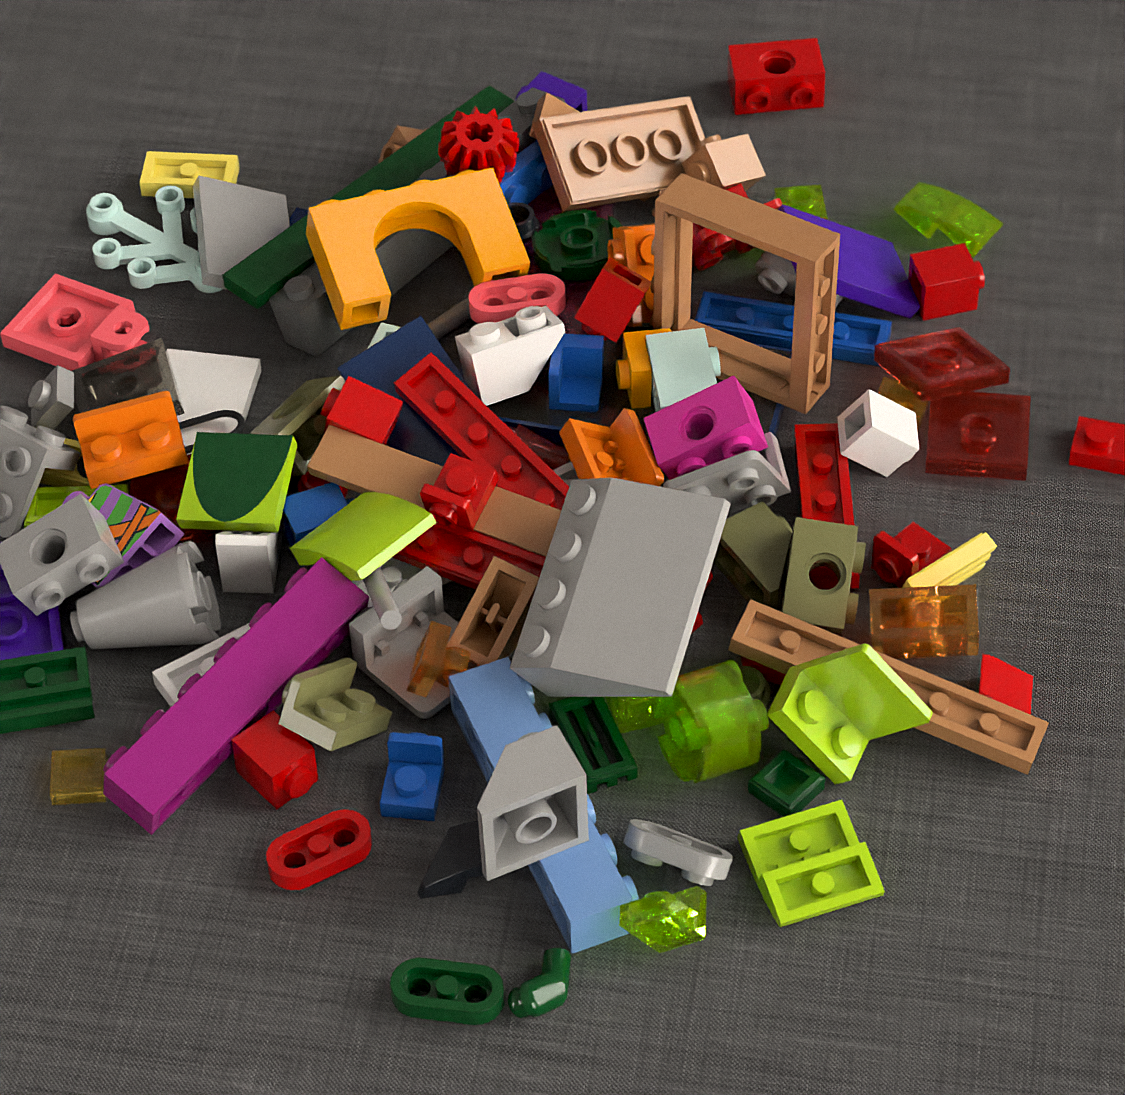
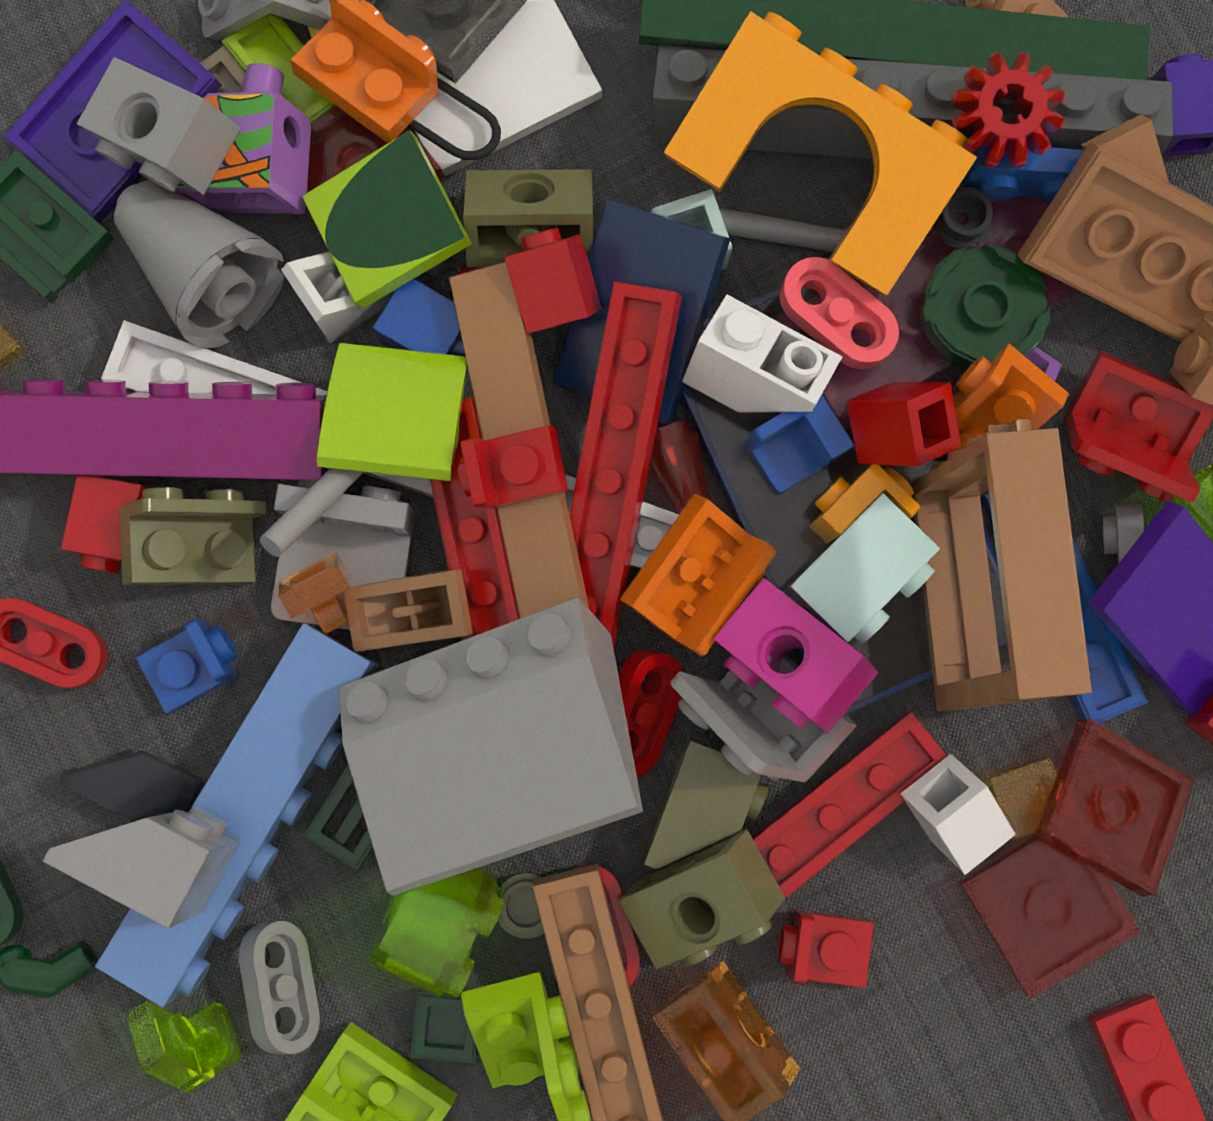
camera: 45 degrees right, 35 degrees up
light yellow tile [894,532,997,617] -> none

